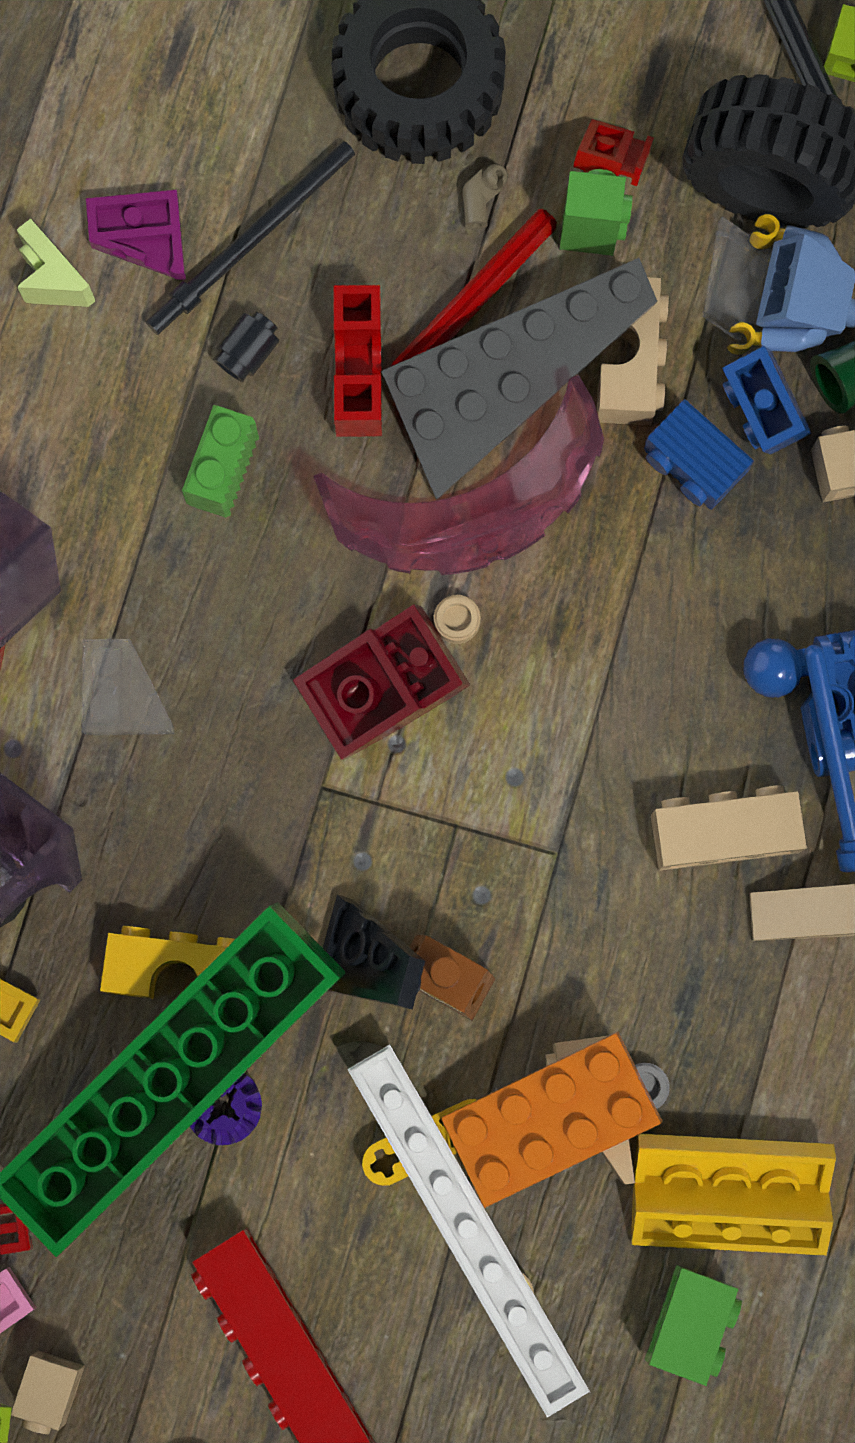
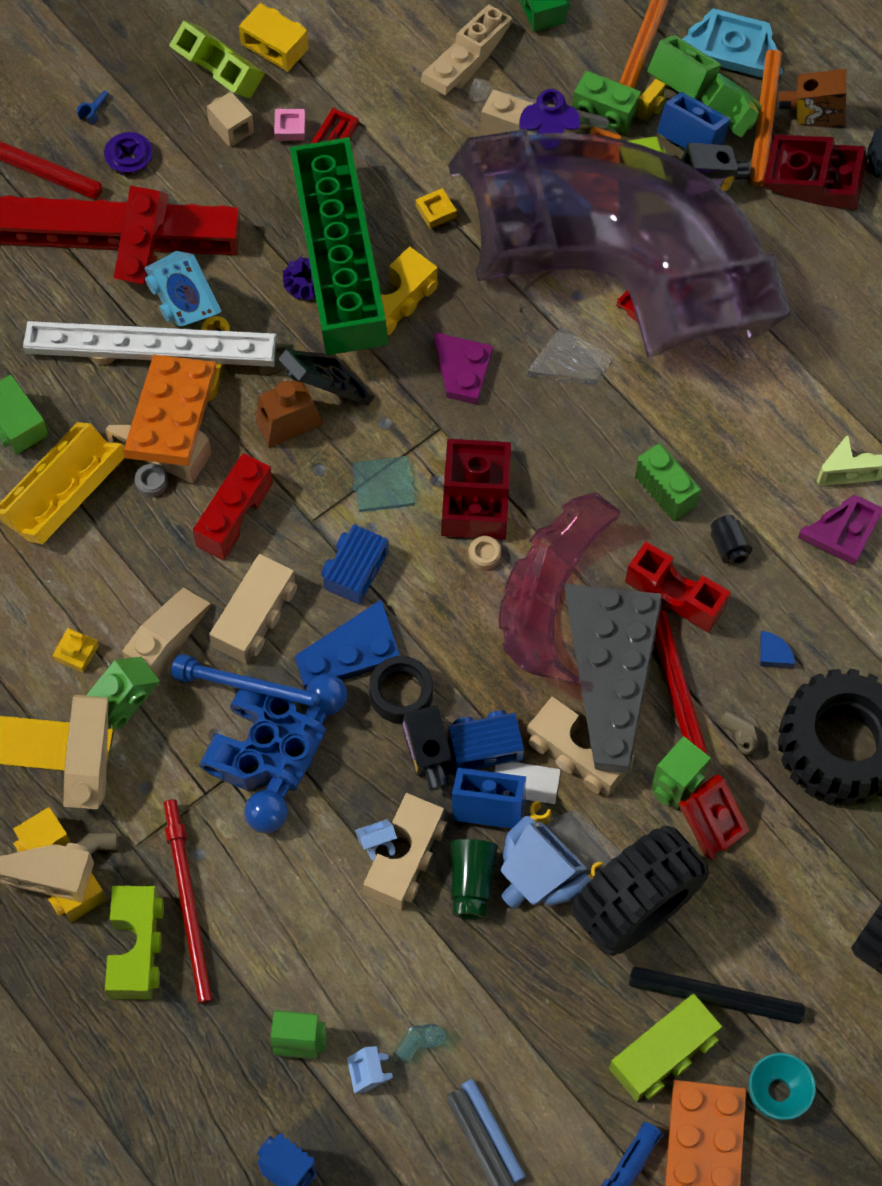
camera: 125 degrees right, 15 degrees down
black bar [146,141,355,335] -> none
none -> red arch [113,185,169,285]
none -> medium azure slope [145,251,222,326]
none -> red arch [193,453,273,561]
none -> blue wing [295,600,400,690]
none -> blue brick [321,524,389,605]
none -> clear light blue piece [352,456,415,512]
none -> black tyre [369,656,433,724]
none -> black torso [402,705,452,791]
none -> magenta wing [434,332,493,405]
none -> white sticker [495,762,561,804]
none -> blue tile [760,631,795,668]

